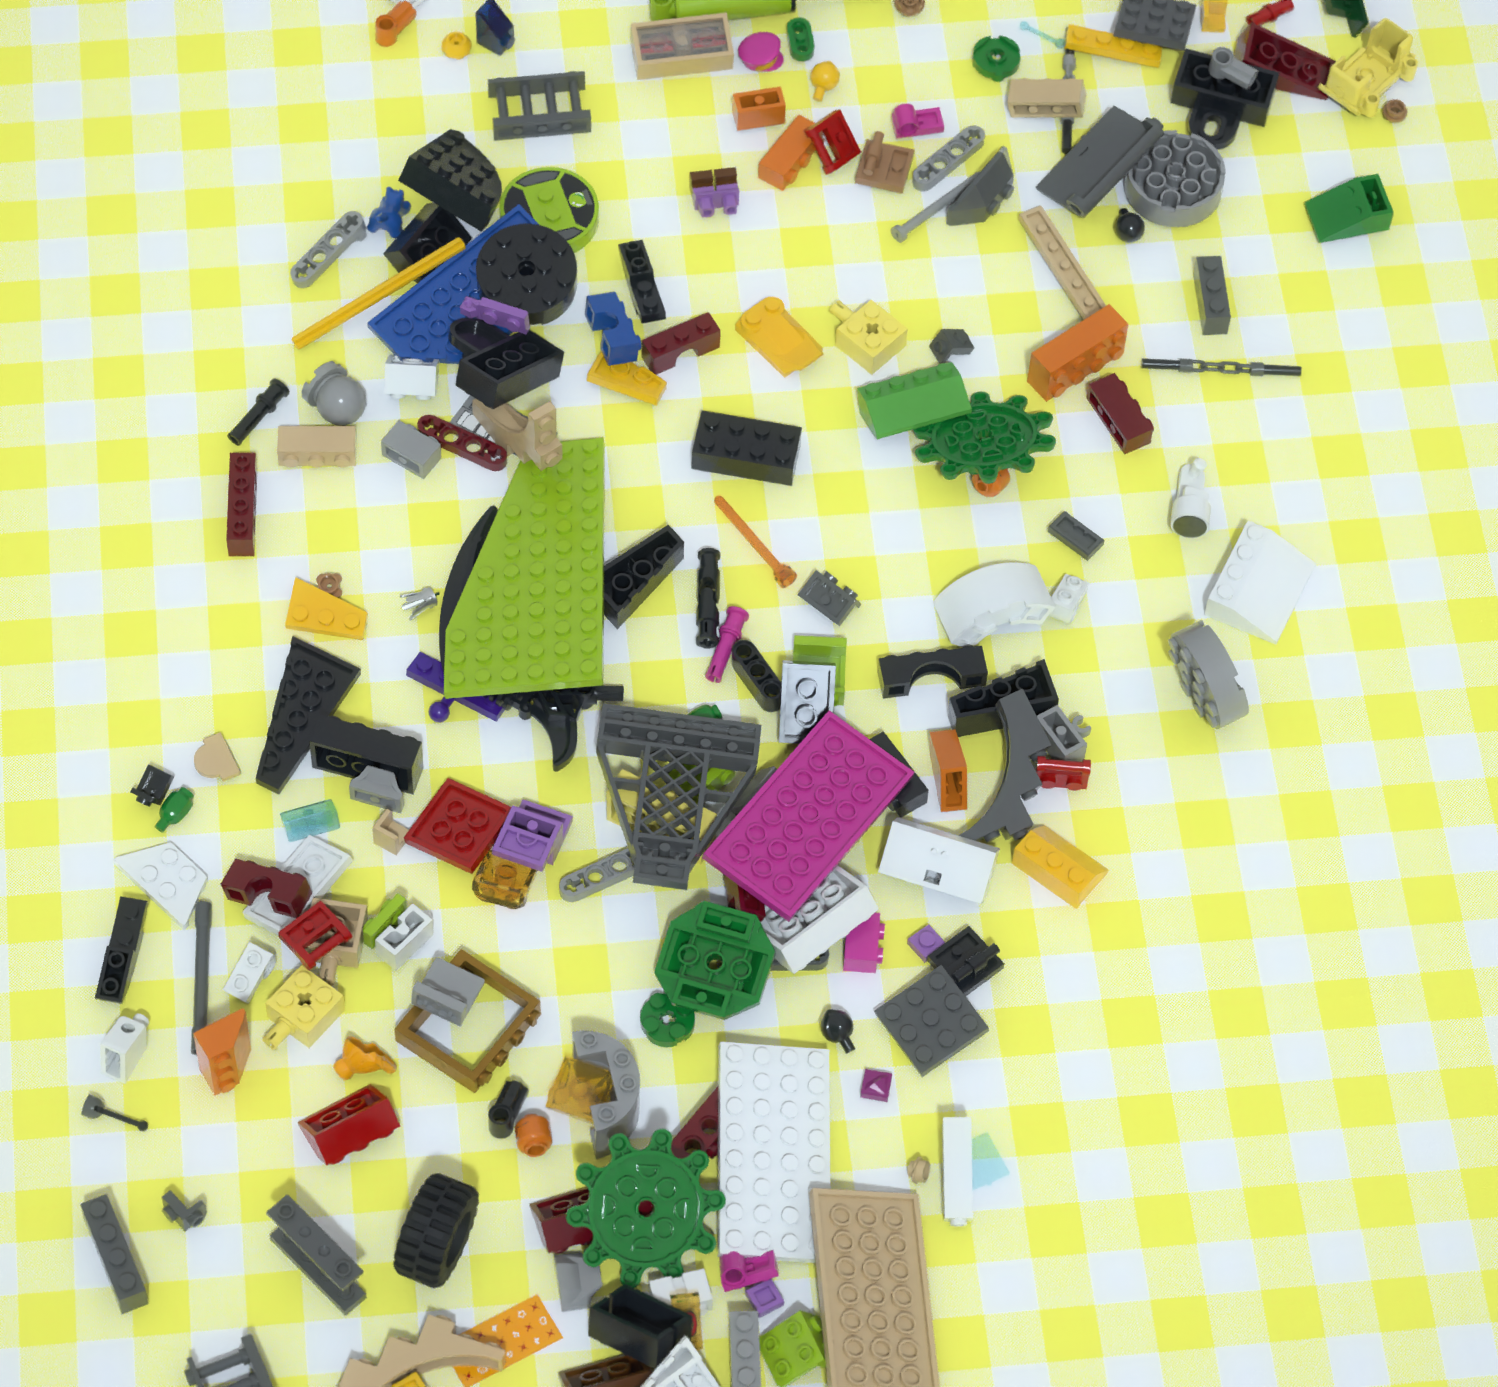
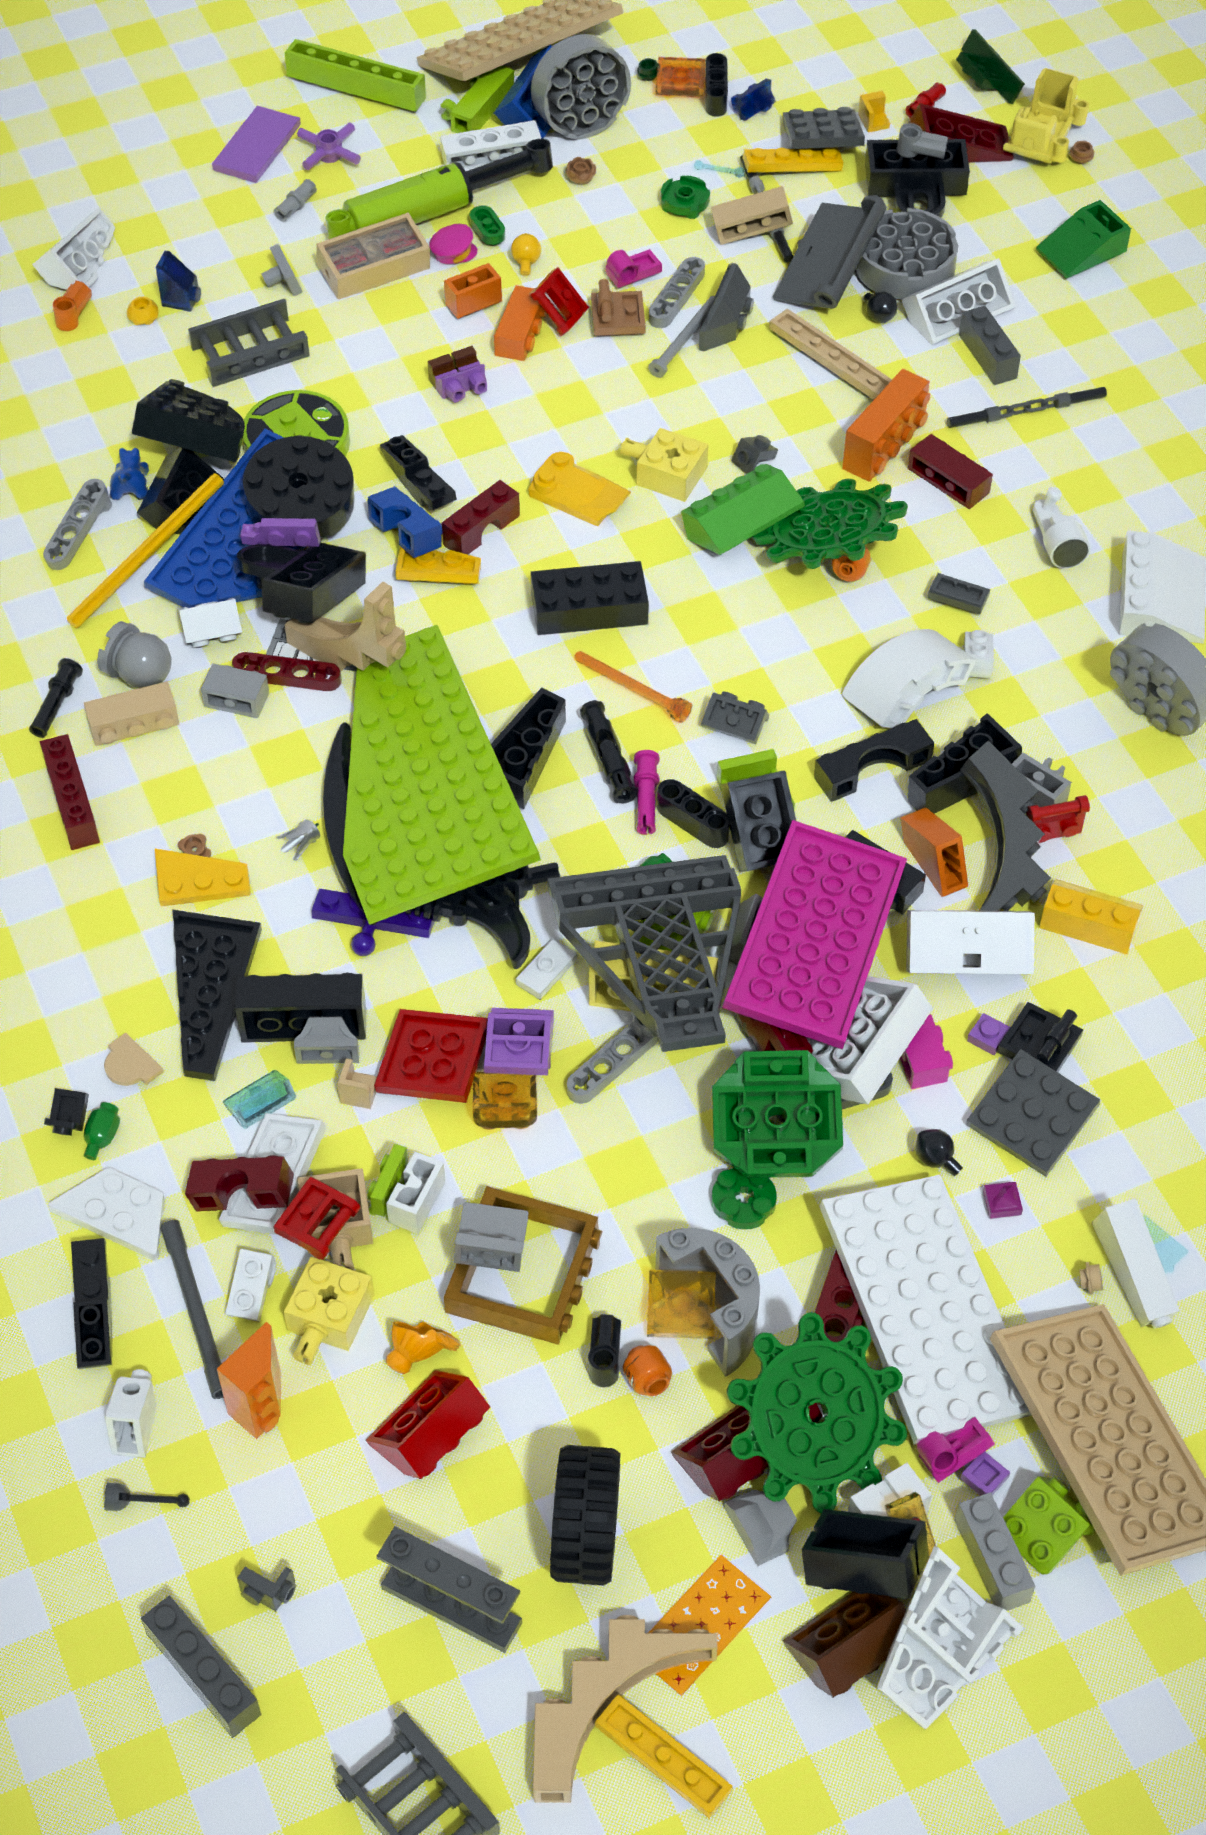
camera: 15 degrees left, 5 degrees down
none -> light grey tile [261,243,303,296]
none -> white plate [516,939,577,1000]
none -> white slope [901,258,1017,345]

